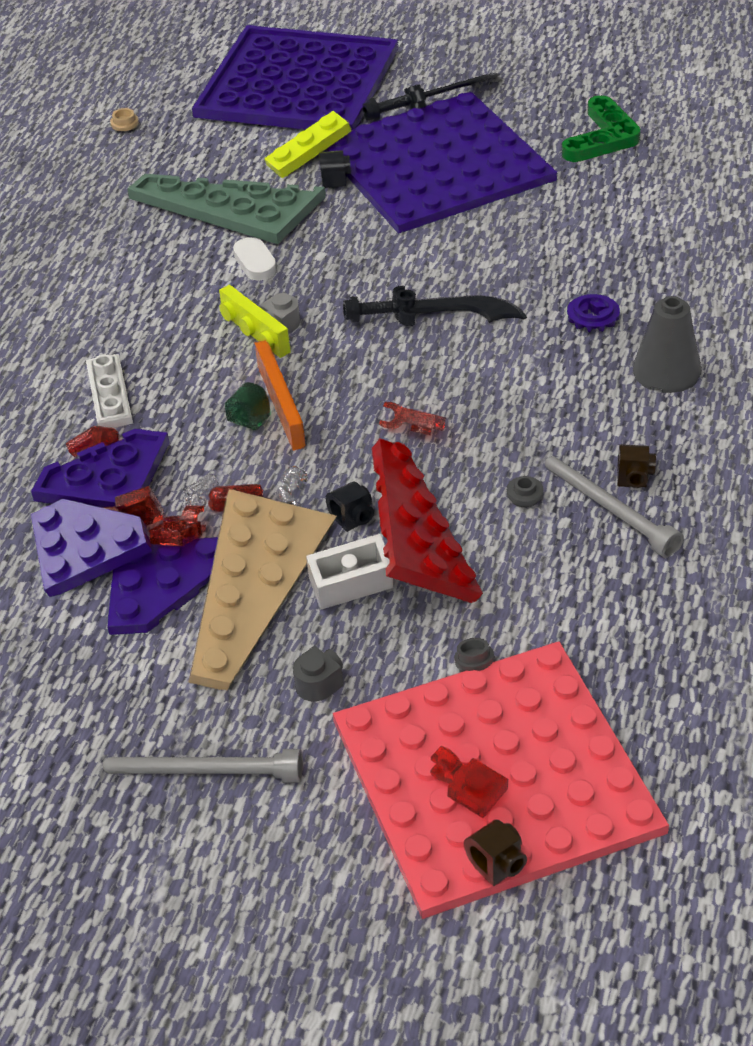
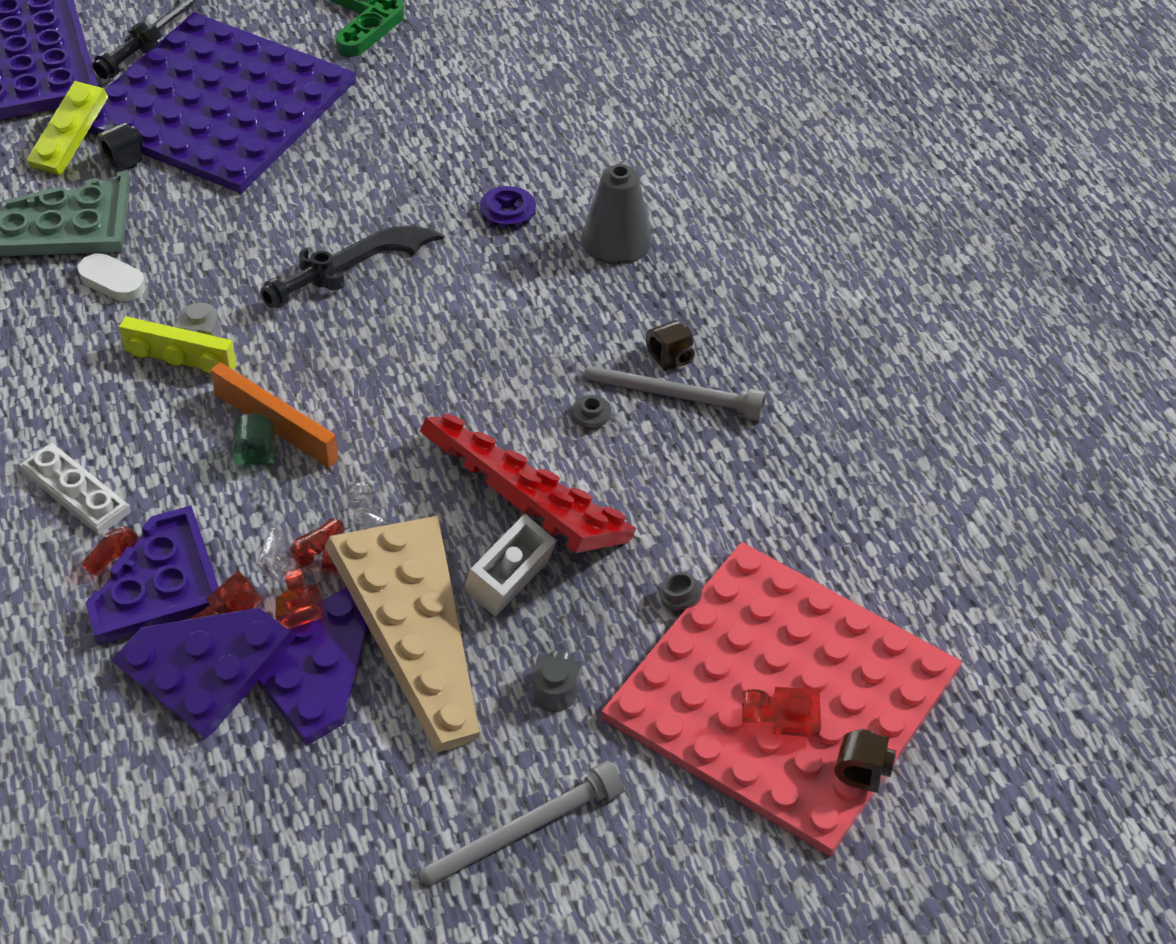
camera: 40 degrees left, 5 degrees up
black plate [325,481,374,532] -> none
clear red plate [379,402,446,435] -> none

